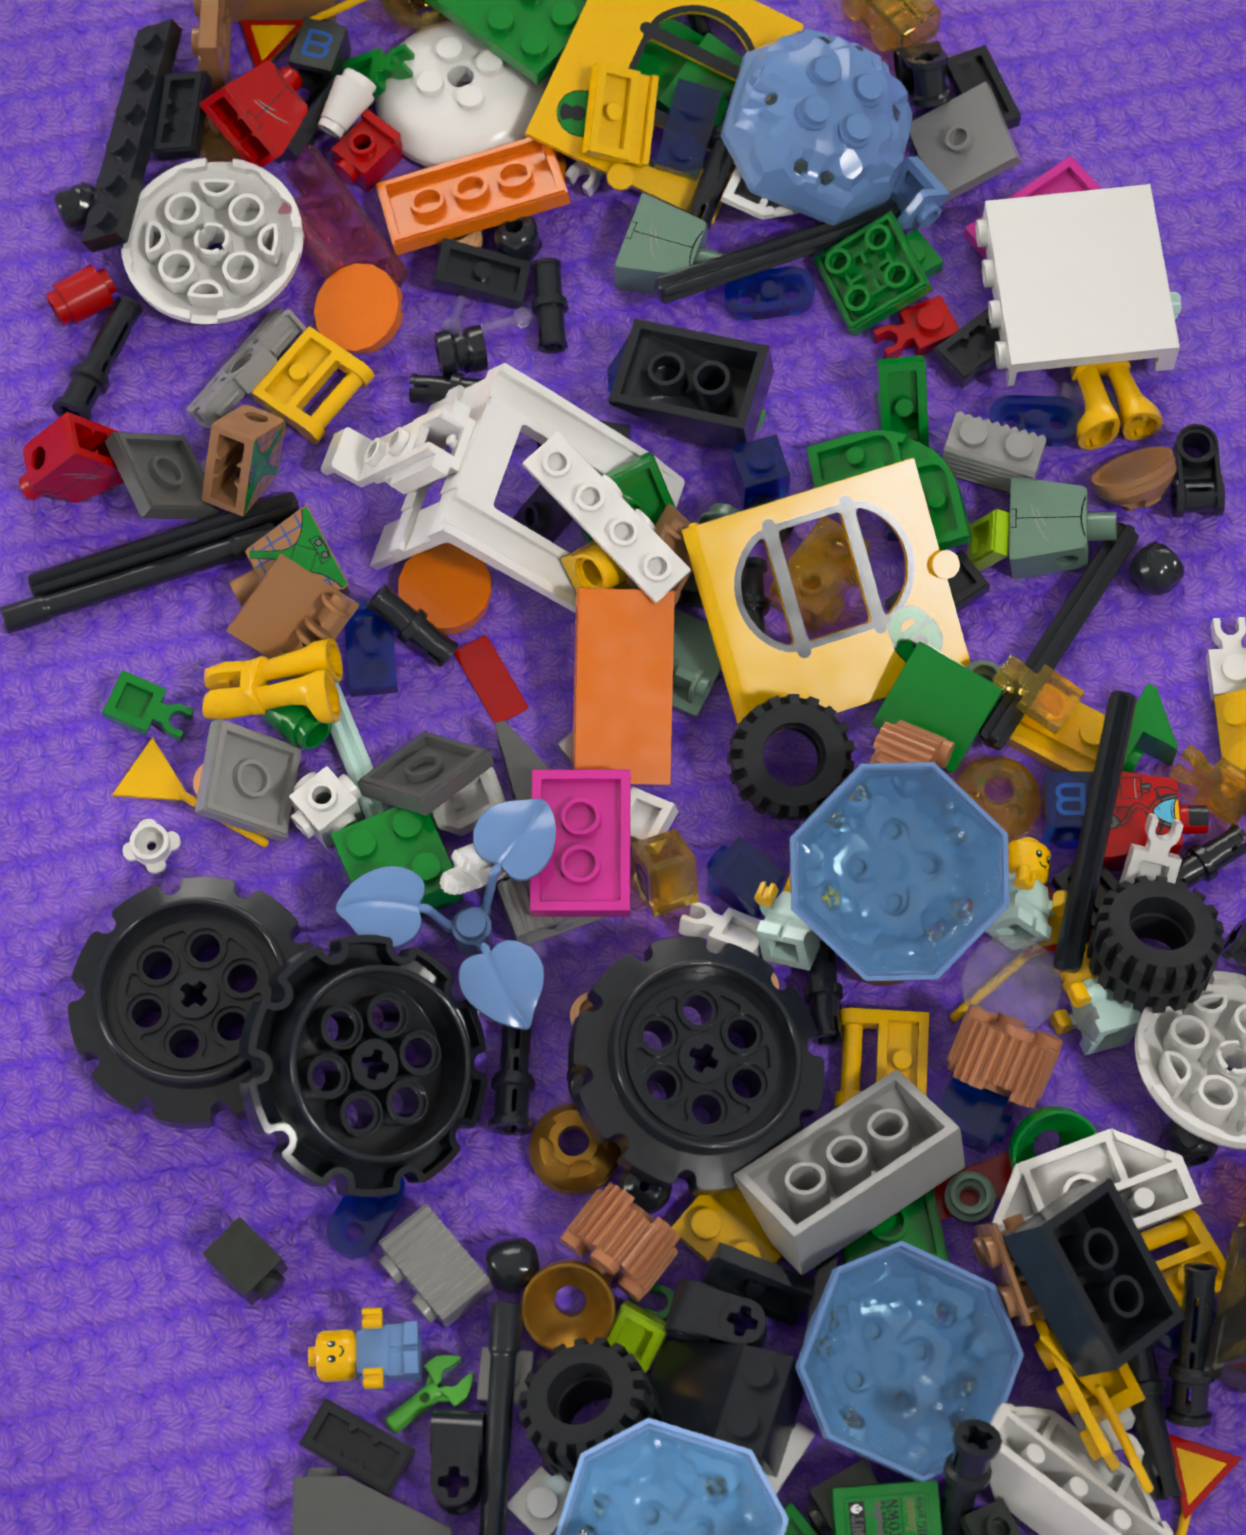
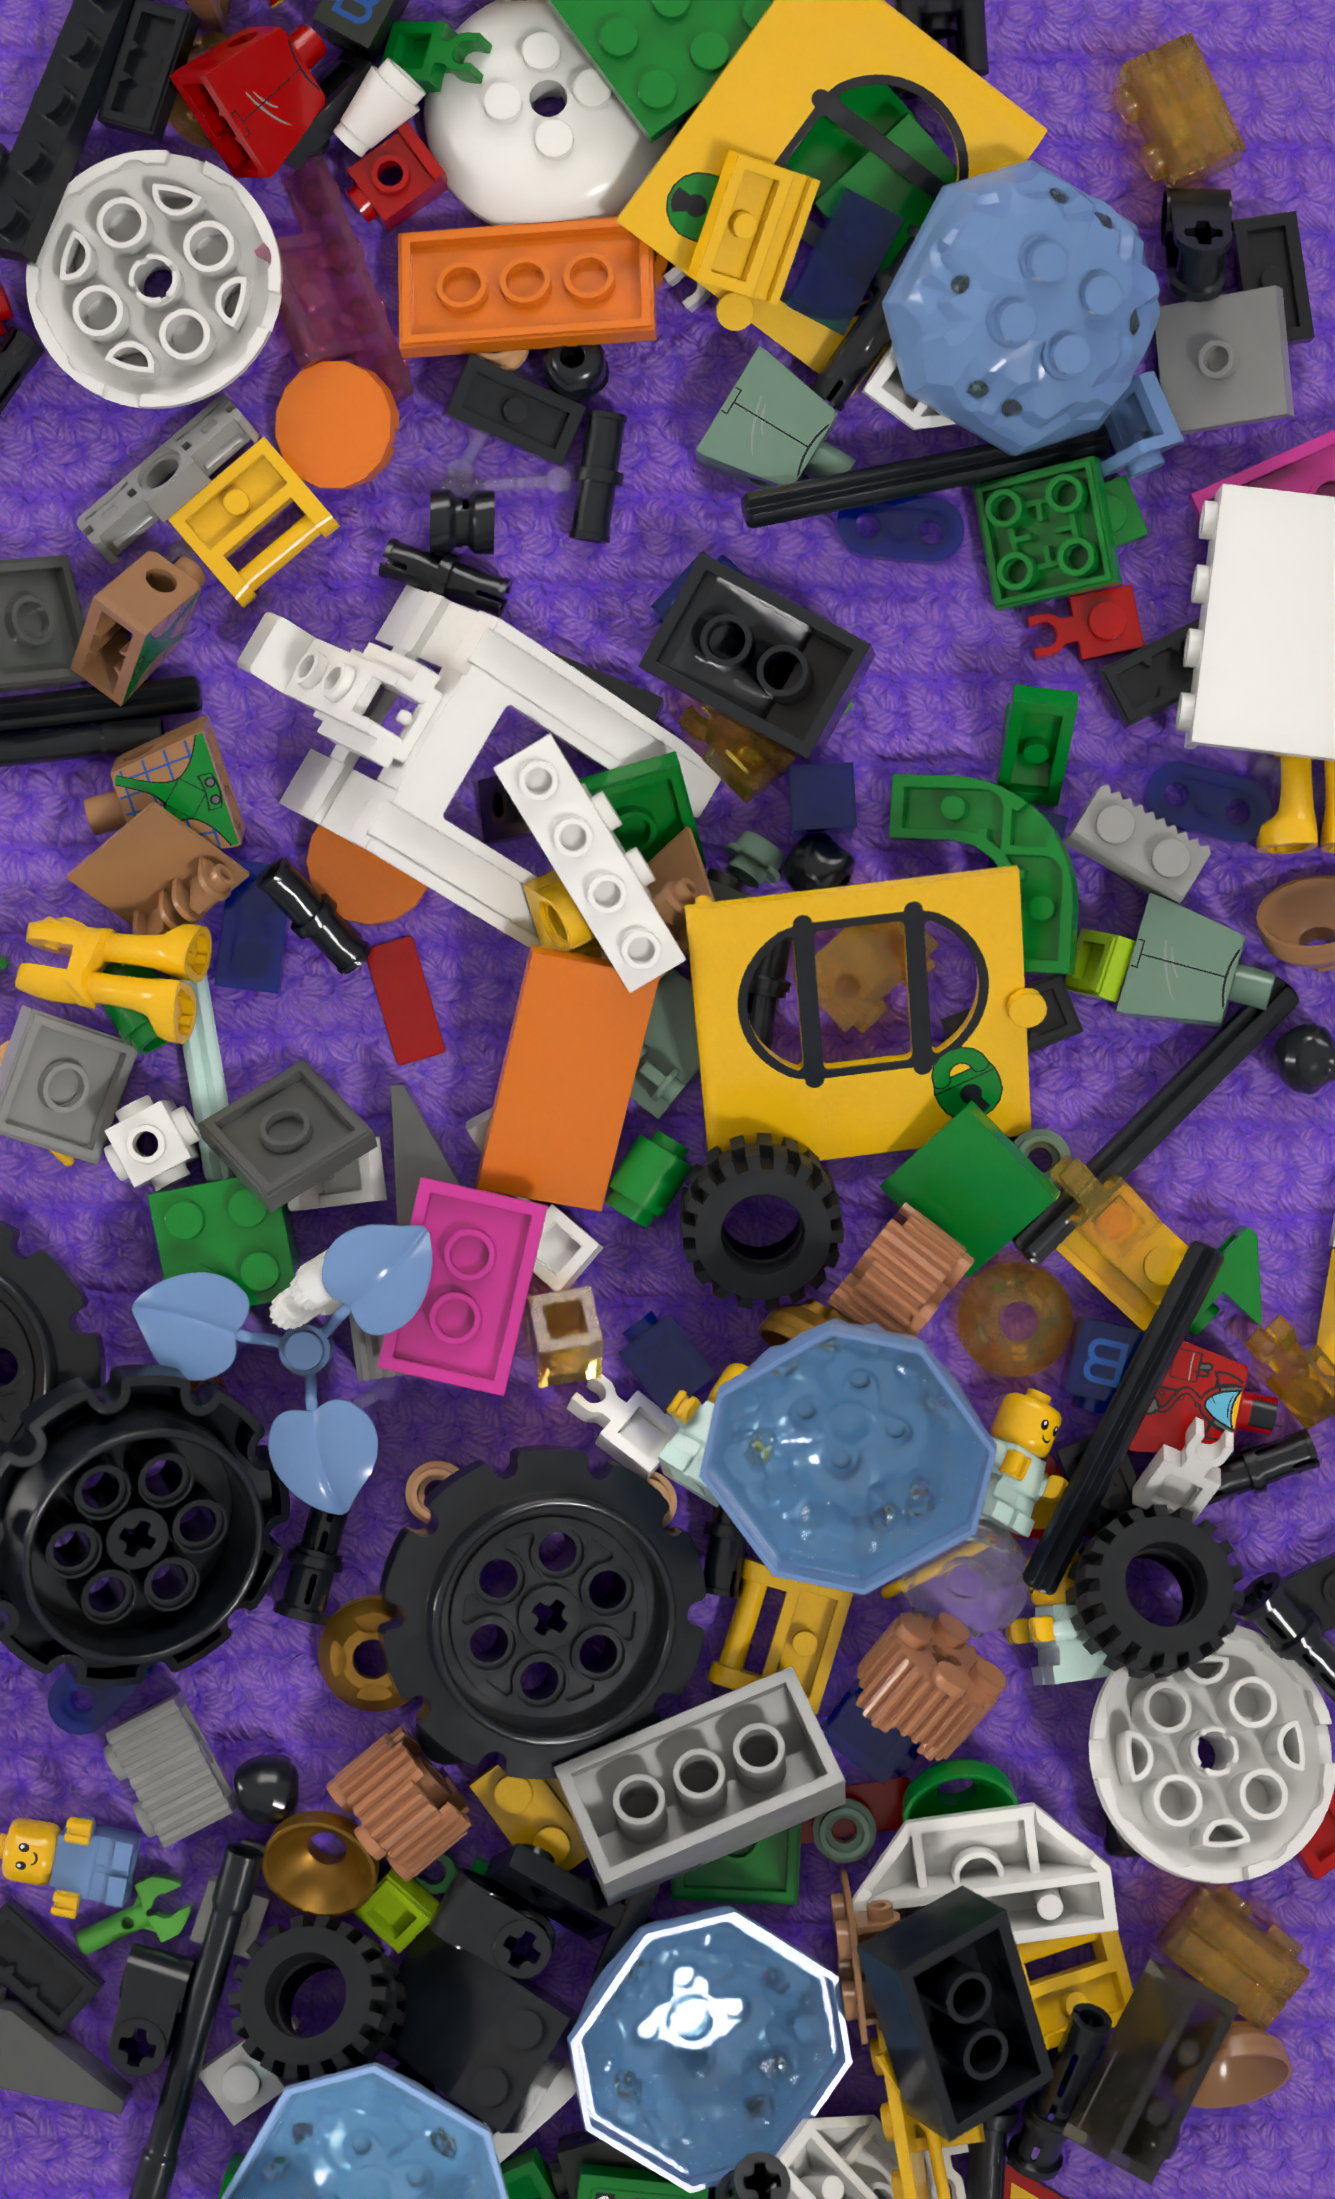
camera: 10 degrees right, 20 degrees up
none -> green brick [604,1130,693,1229]
none -> clear yellow plate [679,704,796,804]

